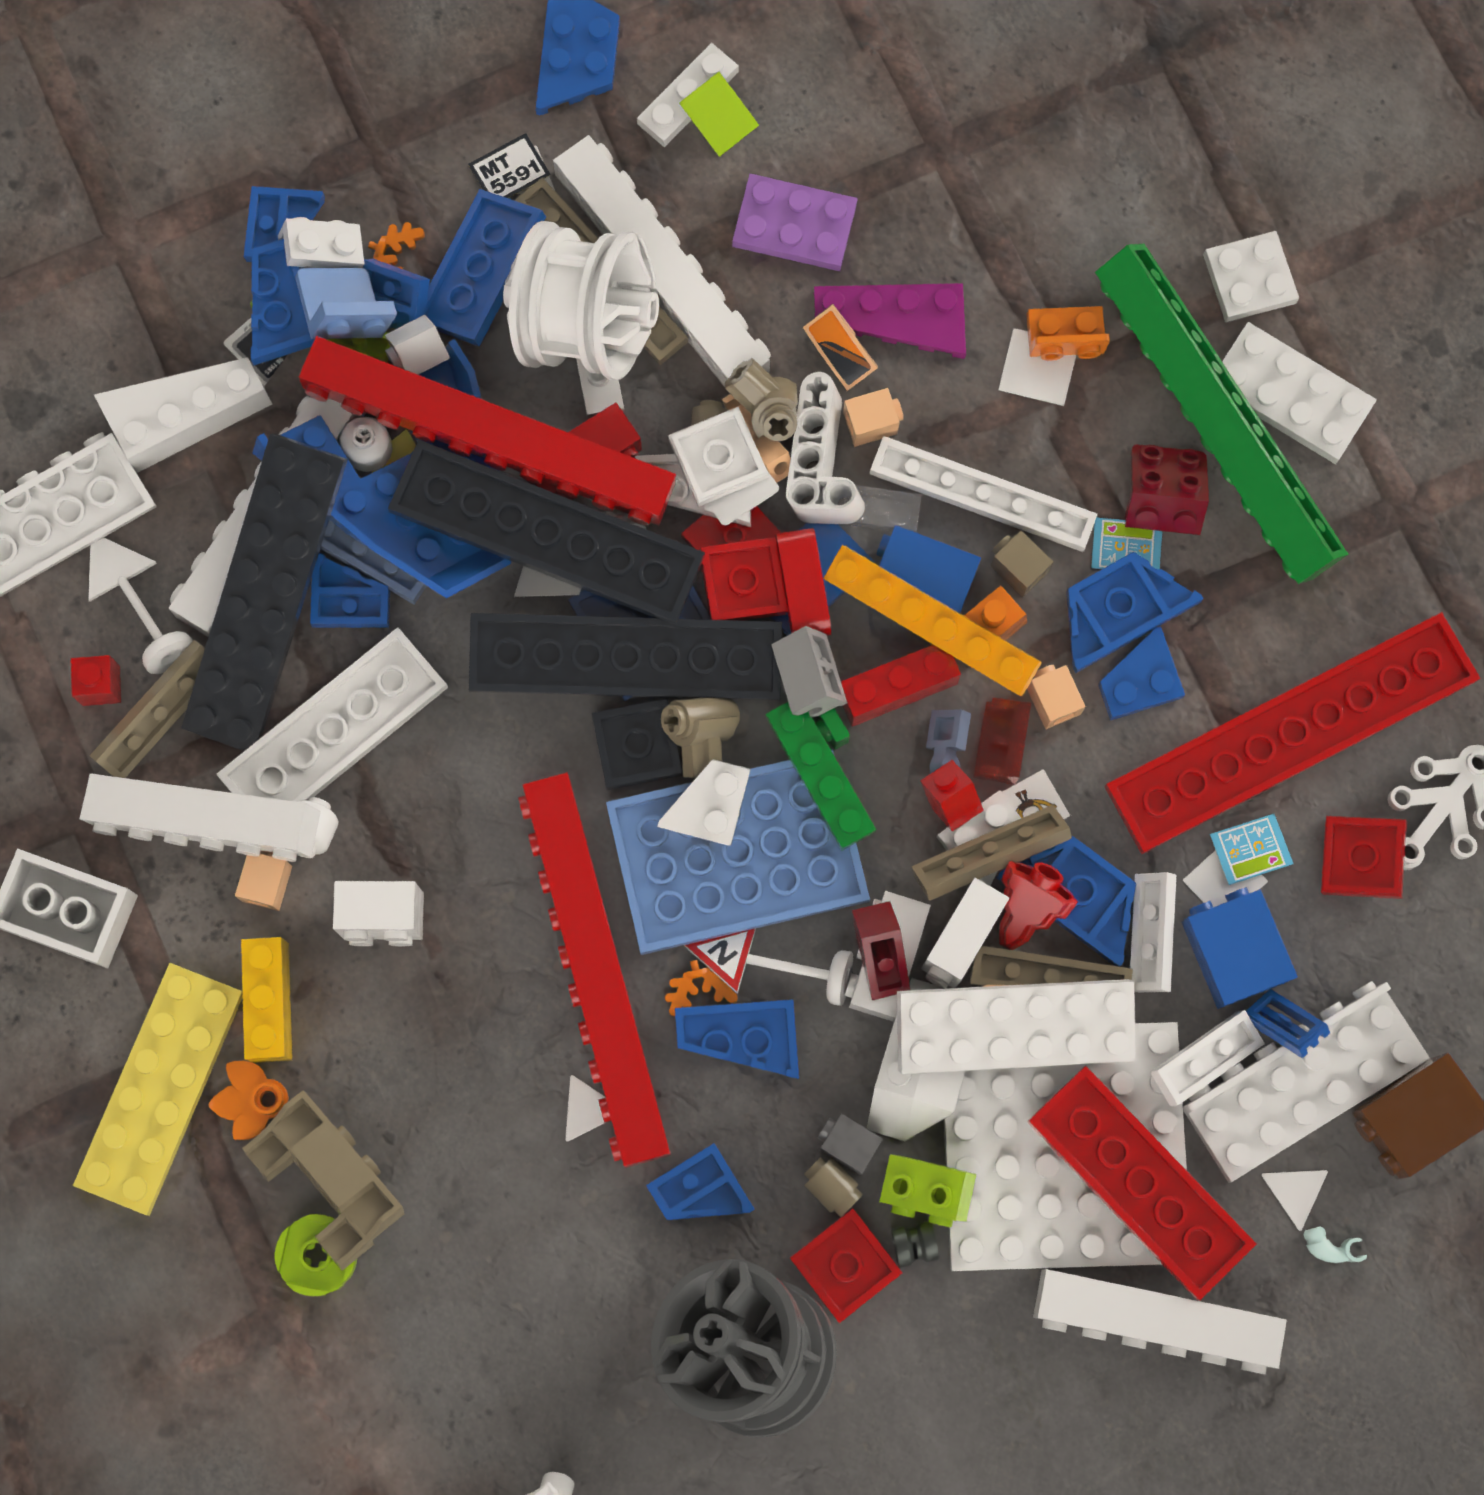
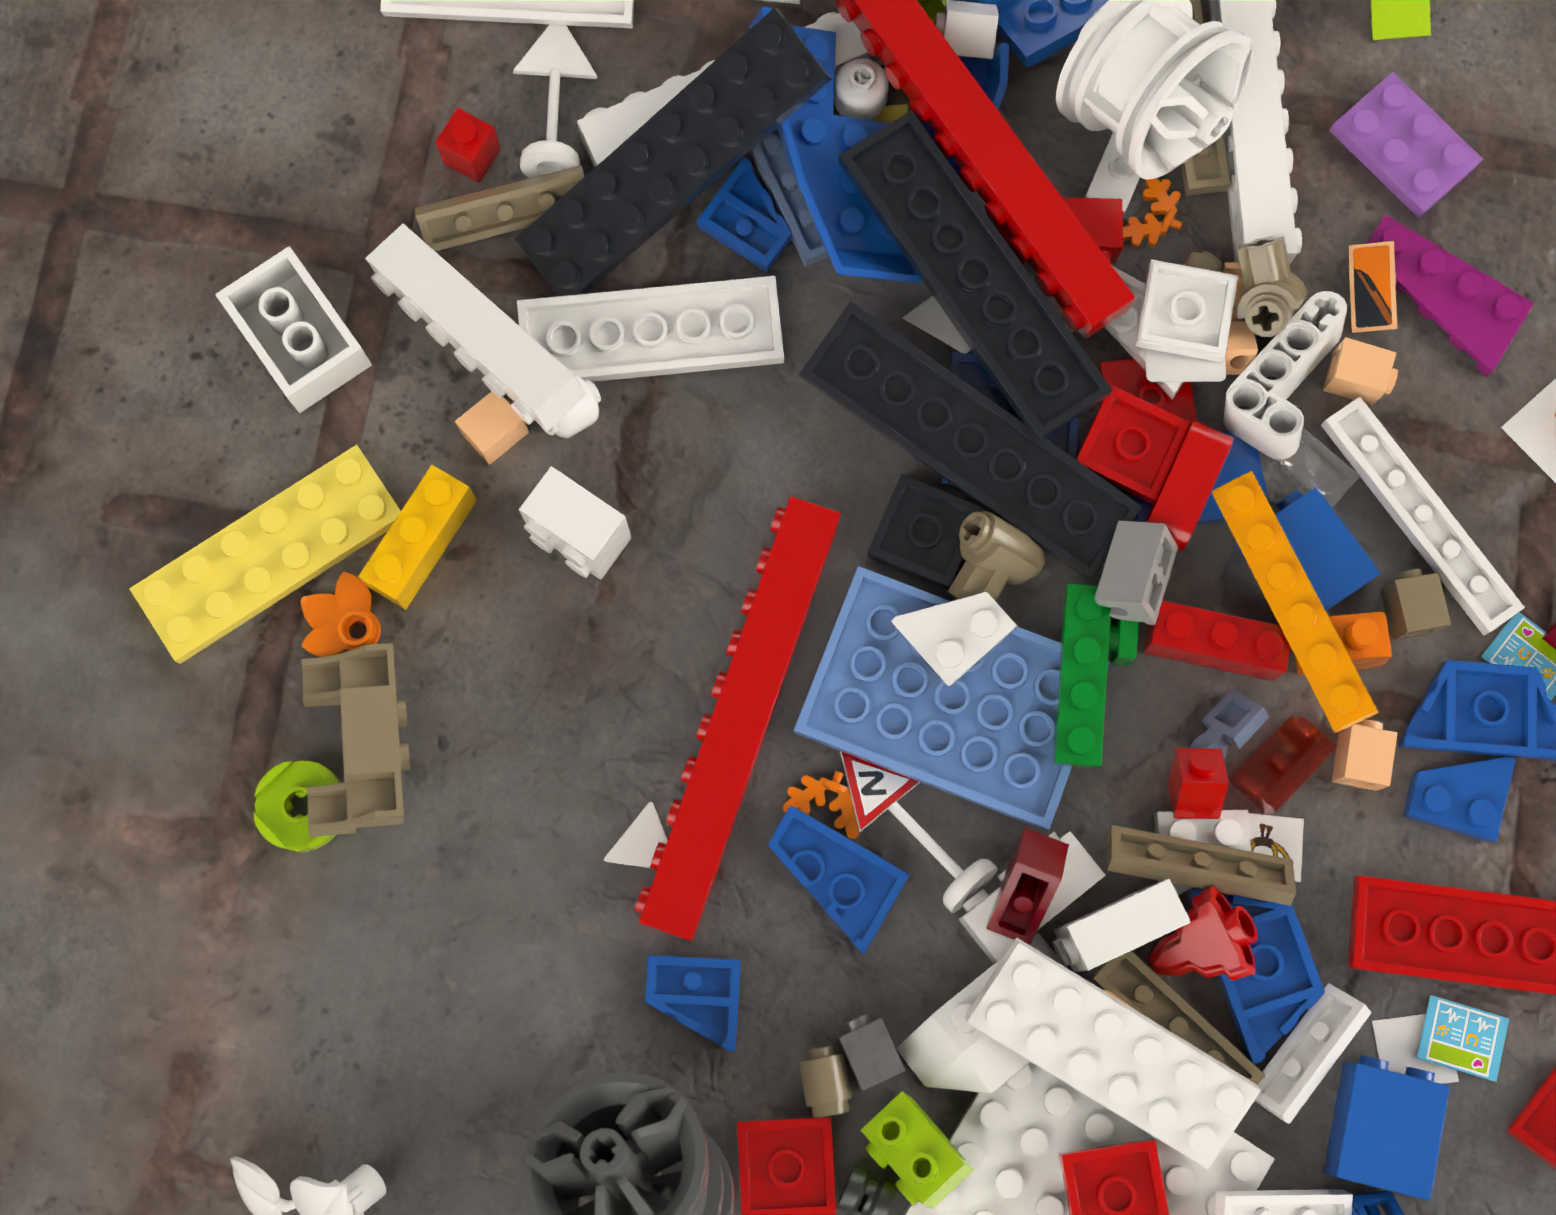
camera: 35 degrees right, 0 degrees up
none -> orange animal [1123,178,1183,249]

